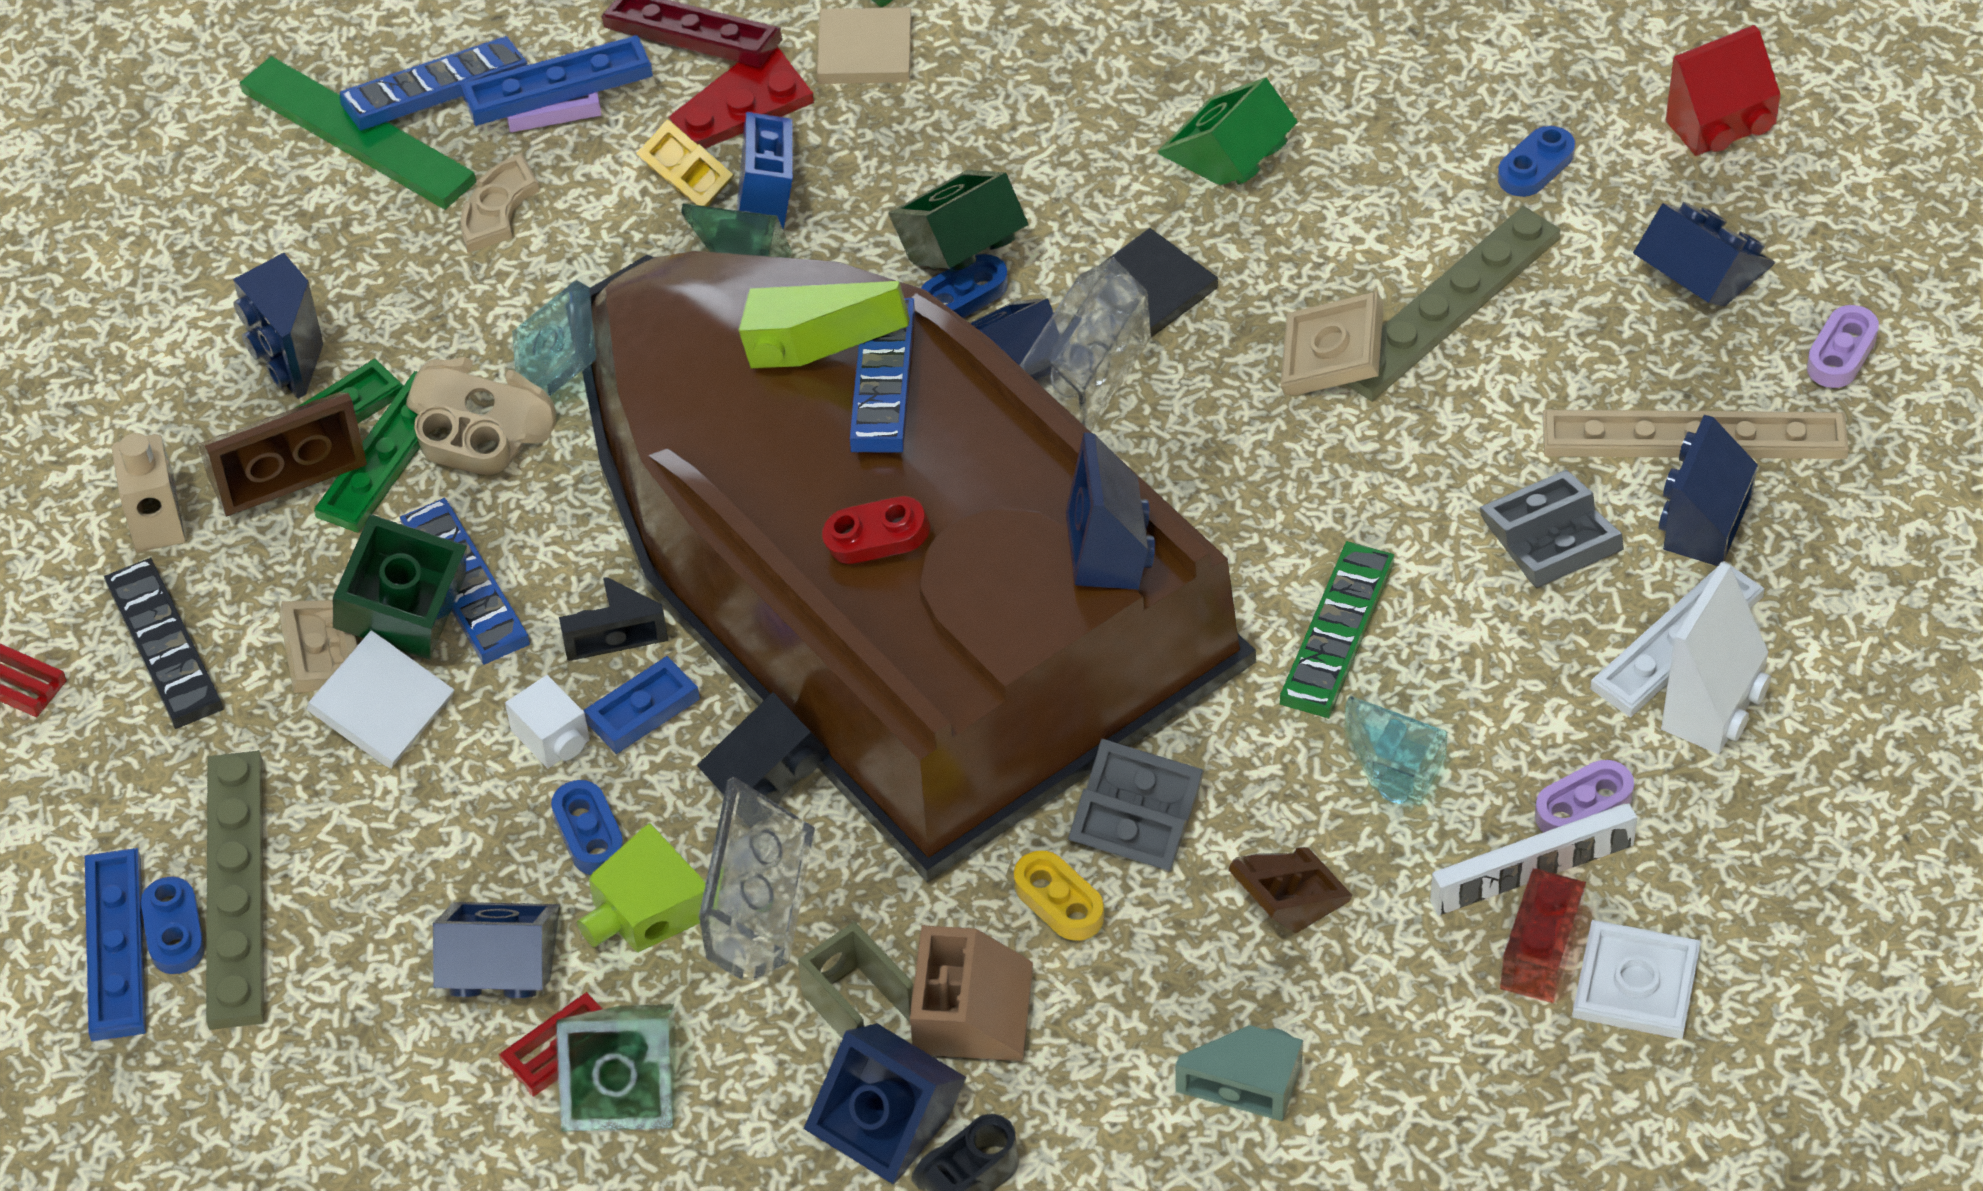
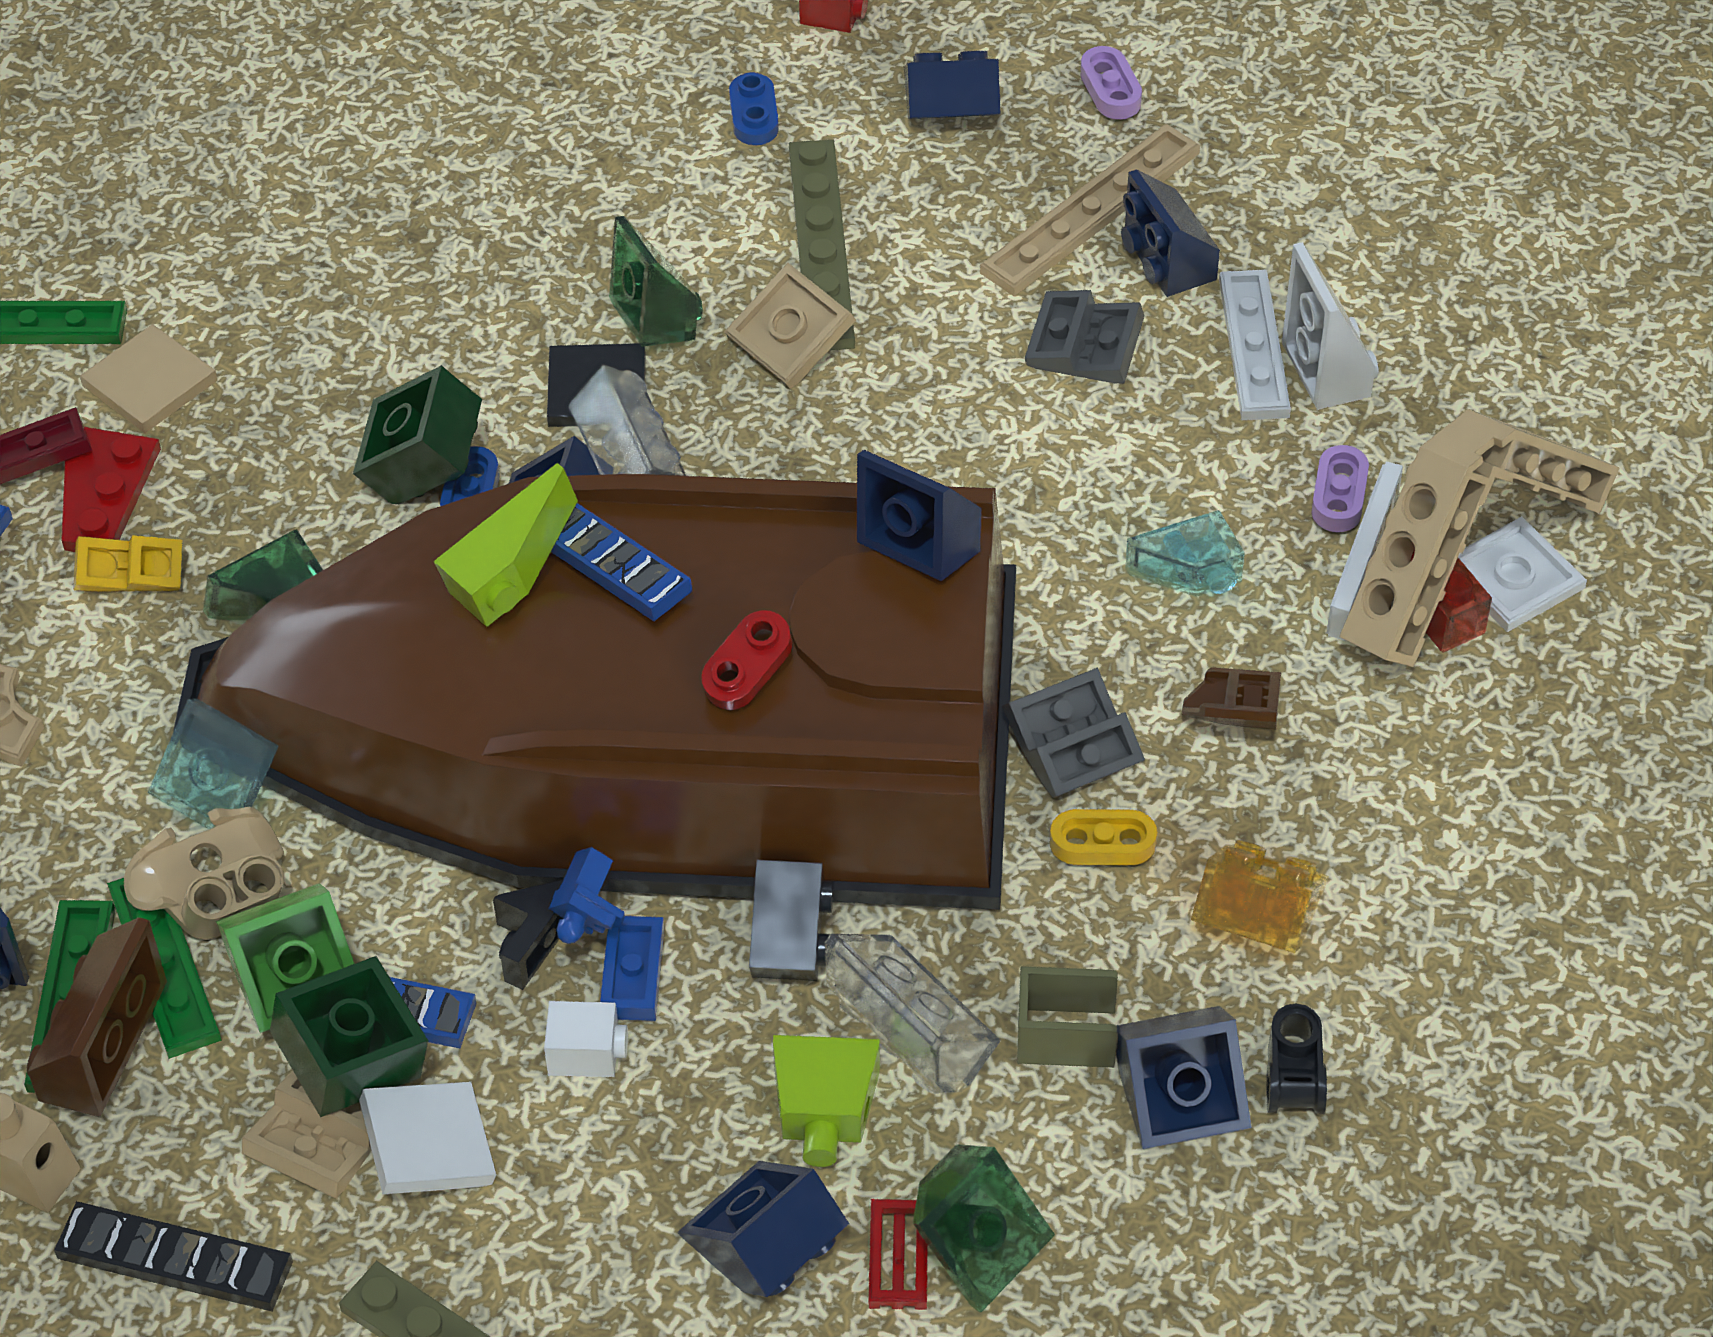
camera: 50 degrees left, 0 degrees up
blue plate [551,780,624,875] -> none
blue slope [737,112,793,231] -> none
medium nougat slope [910,925,1033,1061] -> none
green slope [1157,77,1298,186] -> none
sand green slope [1175,1025,1303,1122] -> none
tile [1280,541,1395,719] -> none
none -> bright green slope [216,883,354,1033]
none -> blue piece [548,847,625,944]
none -> clear green slope [609,216,703,347]
none -> clear yellow slope [1191,840,1329,953]
none -> tan brick [1339,409,1620,667]

